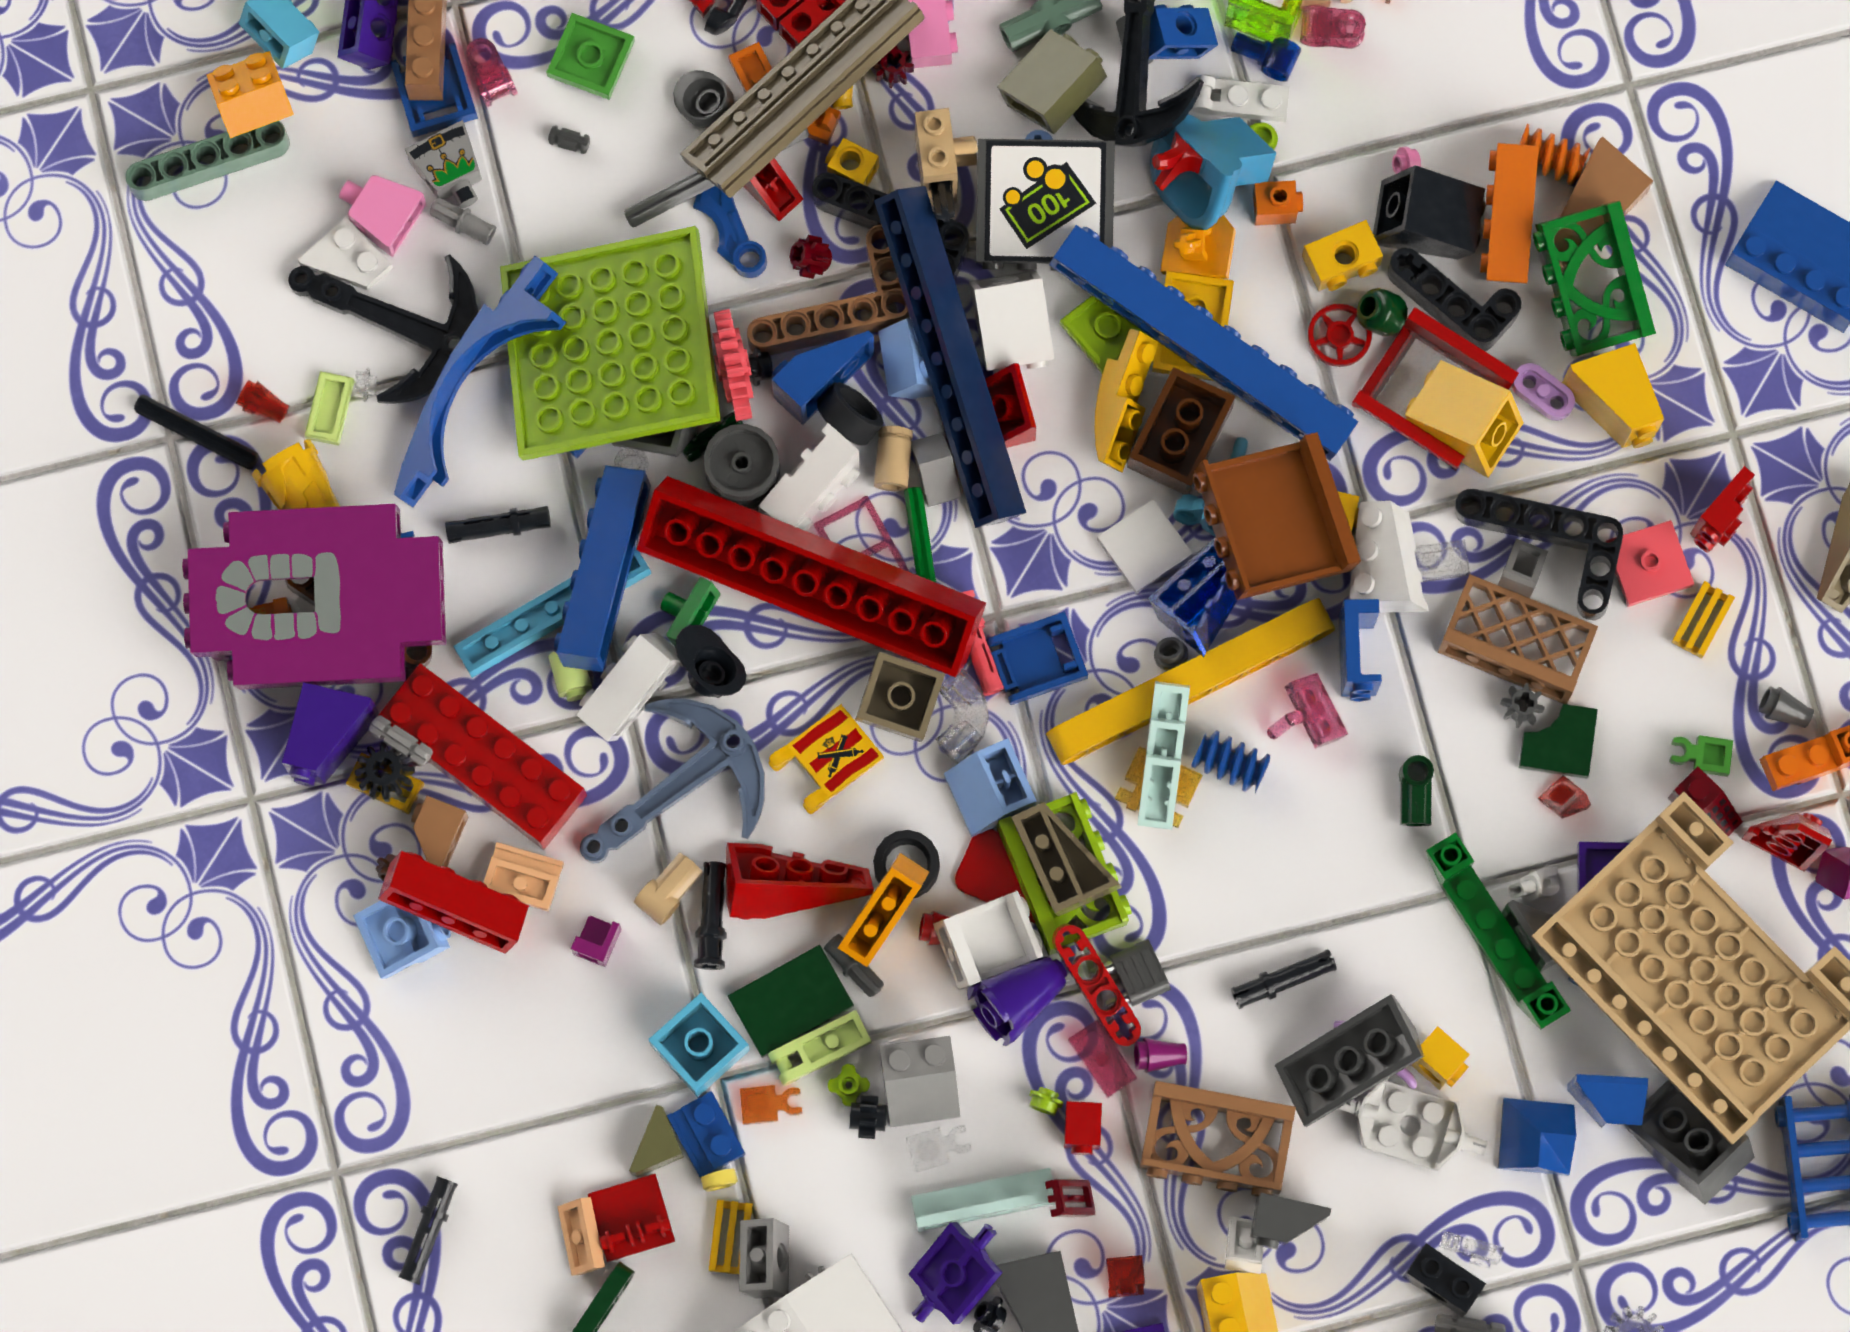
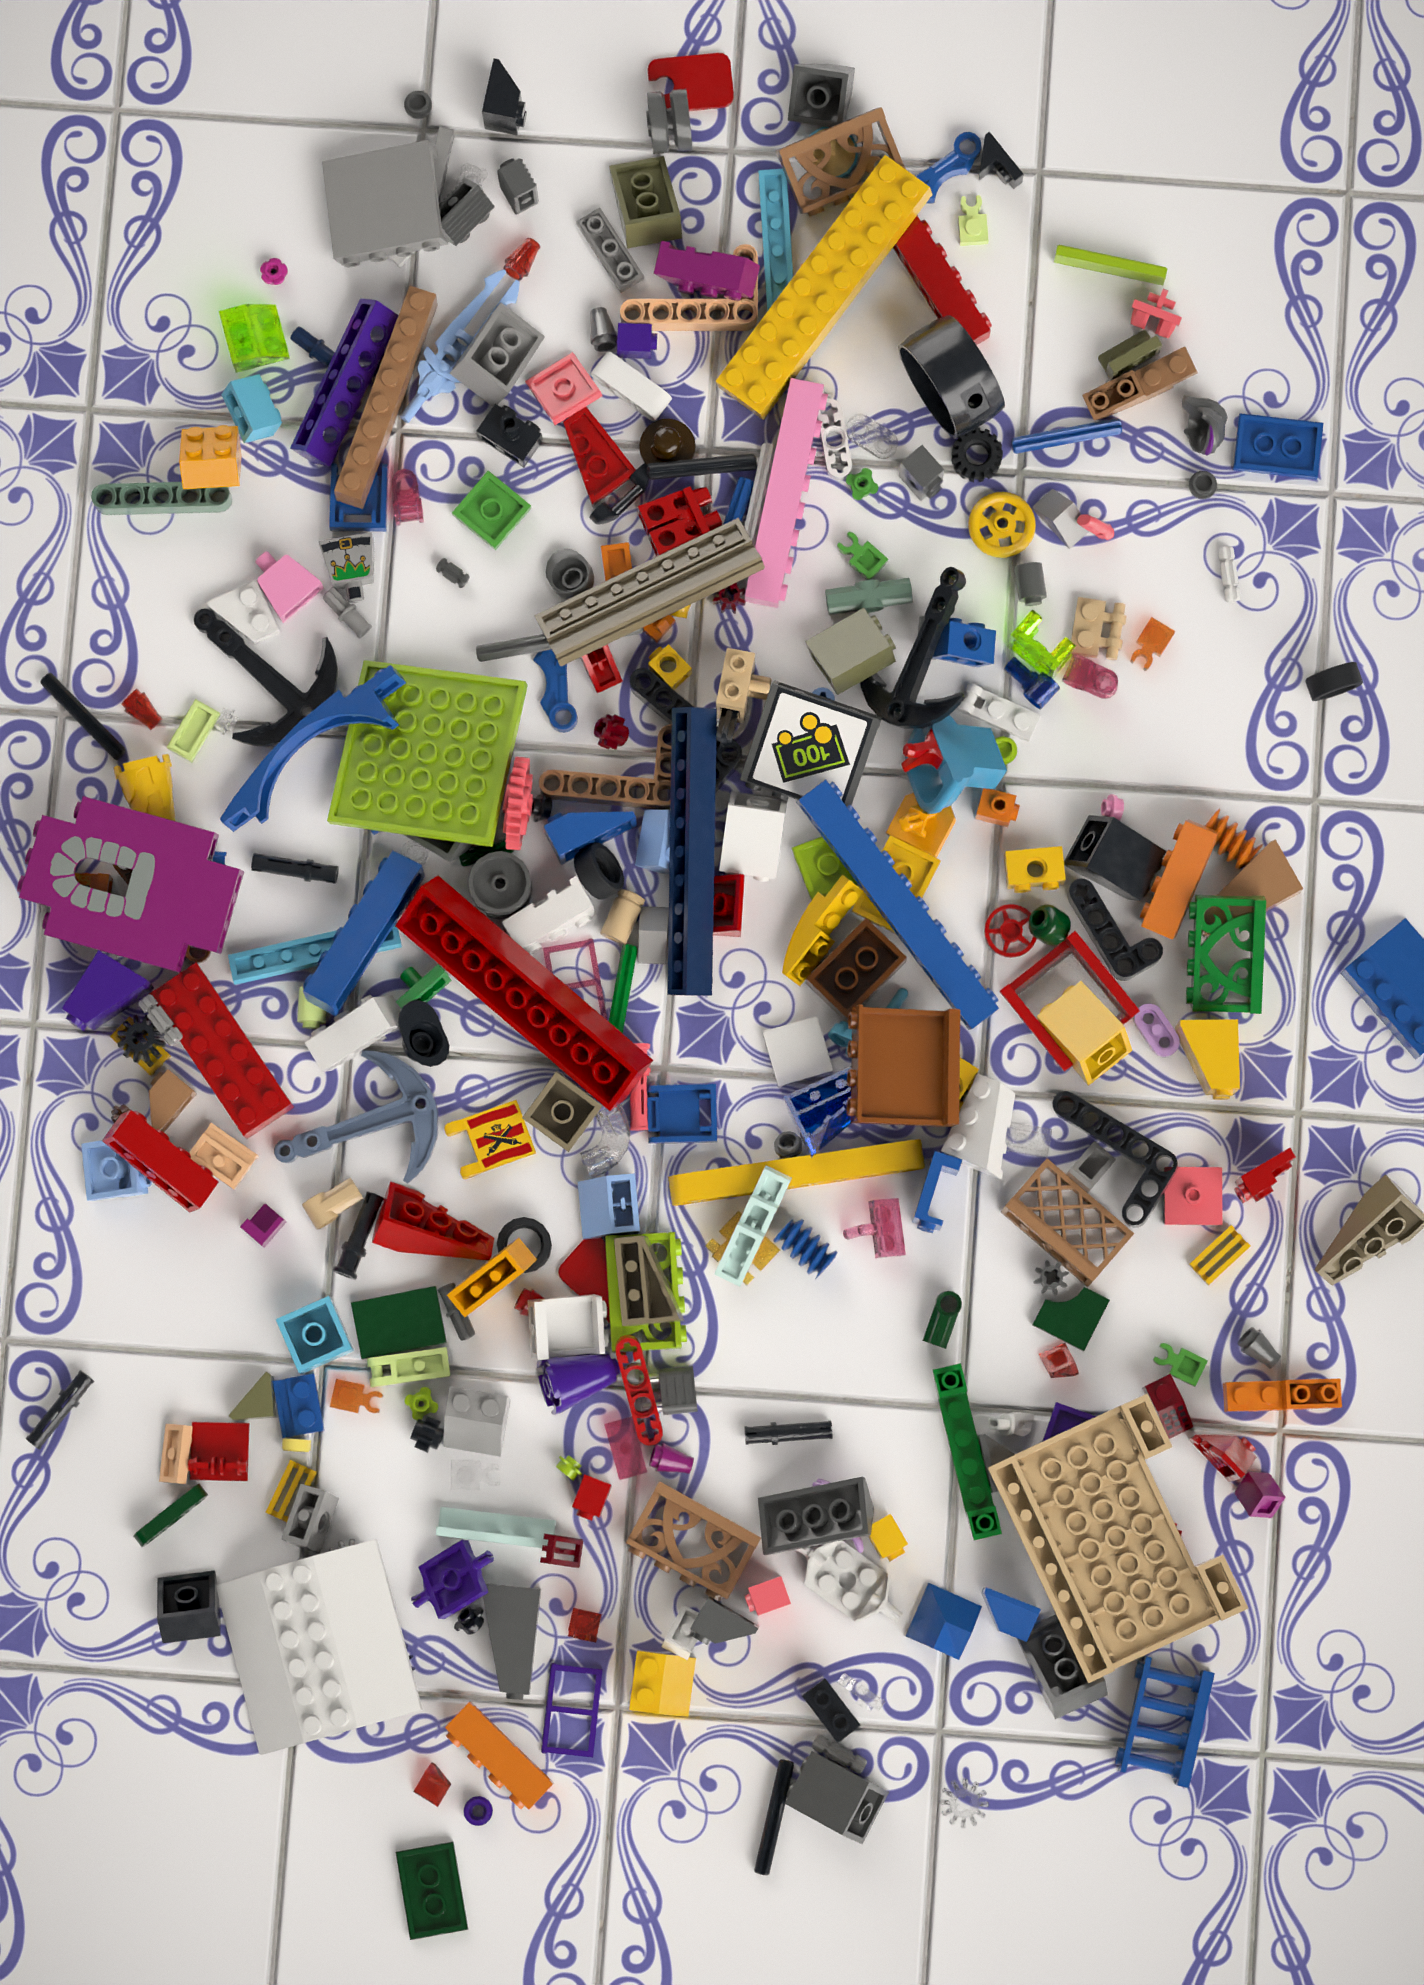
camera: 20 degrees right, 5 degrees up
none -> coral brick [744,1576,791,1616]

